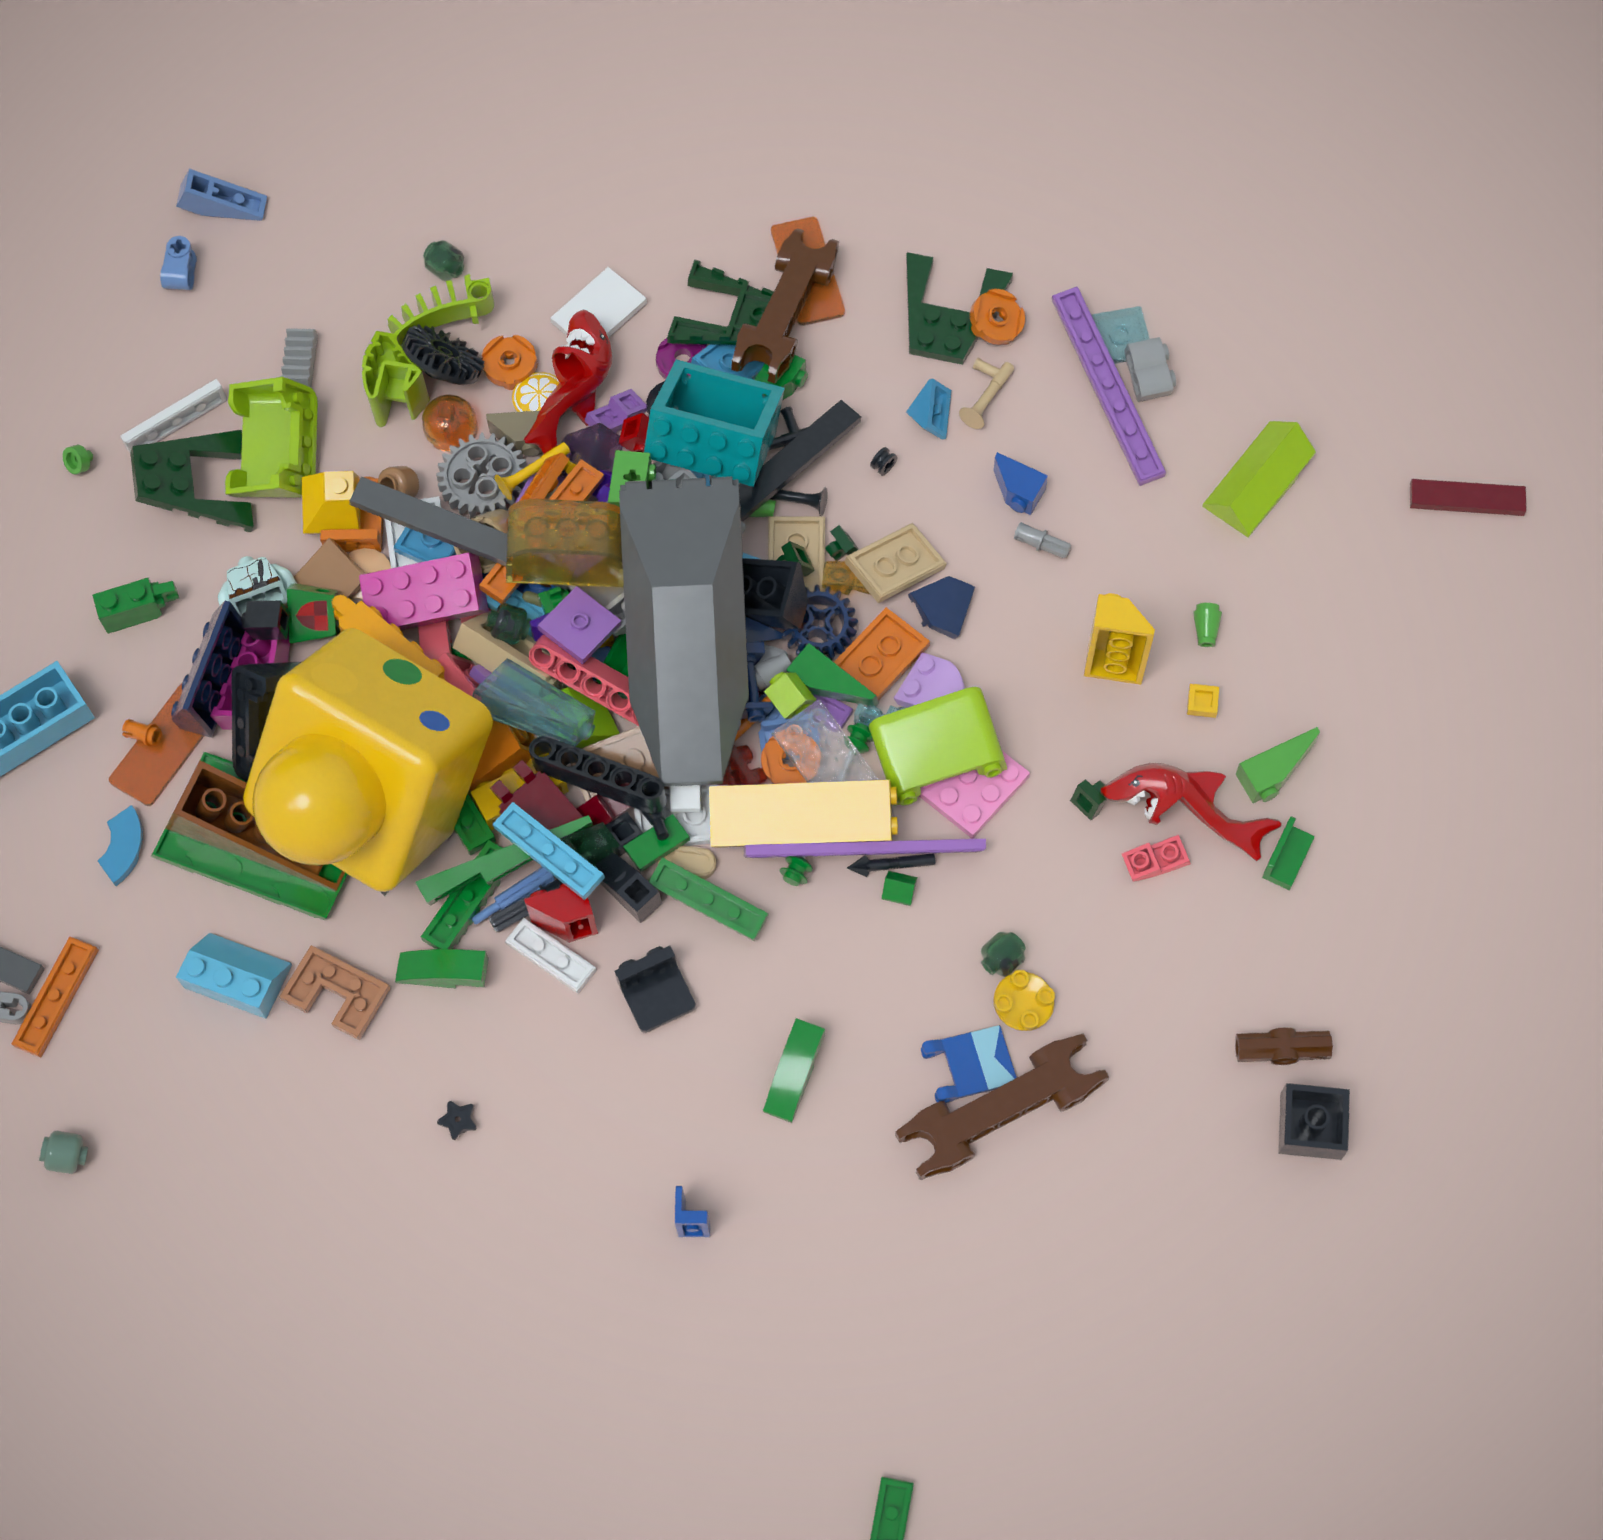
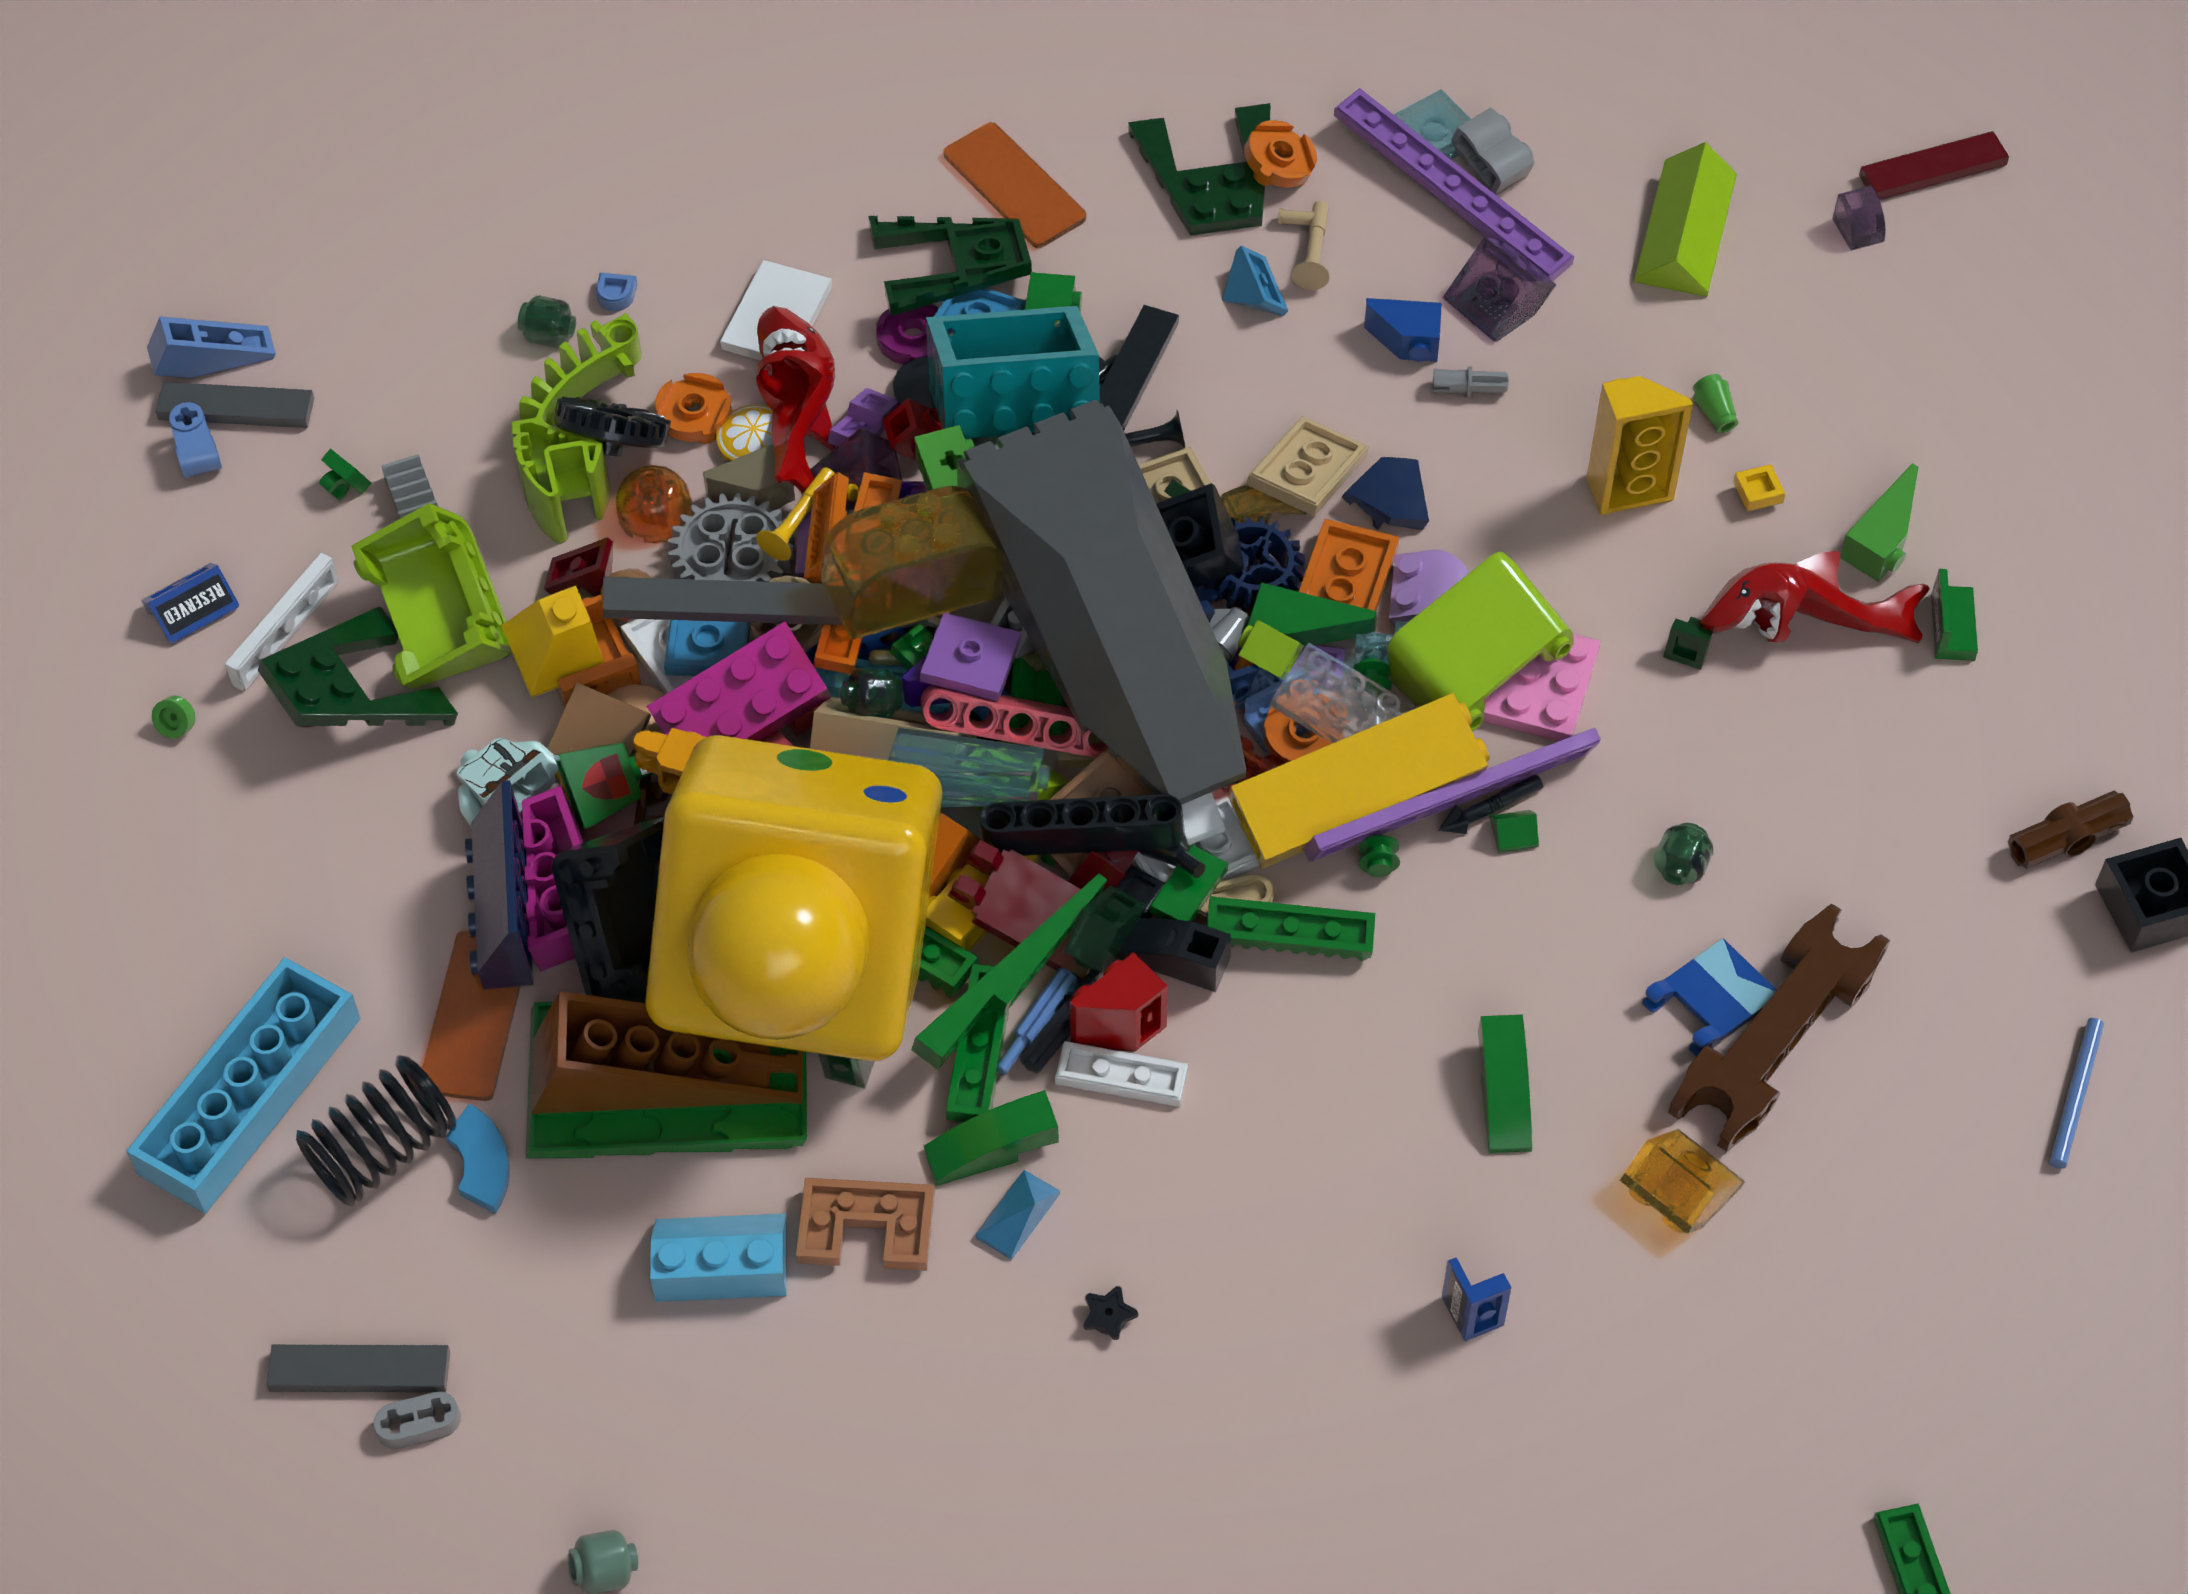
camera: 25 degrees left, 10 degrees down
orange tile [11,936,99,1058] -> none
green hinge [92,577,179,634] -> none
orange pin [122,719,162,746] -> none
black brick [241,600,290,640] -> none
medium azure plate [493,802,605,900] -> none
black bracket [614,945,696,1033] -> none
reddish brown piece [731,228,839,383] -> none
dark green tile [825,525,859,561] -> none
black bush [870,447,897,476] -> none
yellow dish [993,970,1055,1031] -> none
coral slope [1122,834,1191,882] -> none
none -> panel [141,563,239,643]
none -> dark grey tile [155,382,314,428]
none -> black piece [296,1055,457,1206]
none -> green tile [319,448,372,500]
none -> dark red slope [544,537,613,597]
none -> medium blue tile [596,273,638,311]
none -> dark azure slope [976,1170,1060,1260]
none -> clear purple slope [1442,236,1556,342]
none -> clear yellow slope [1619,1129,1746,1234]
none -> clear purple brick [1832,185,1886,251]
none -> medium blue bar [2049,1018,2104,1169]

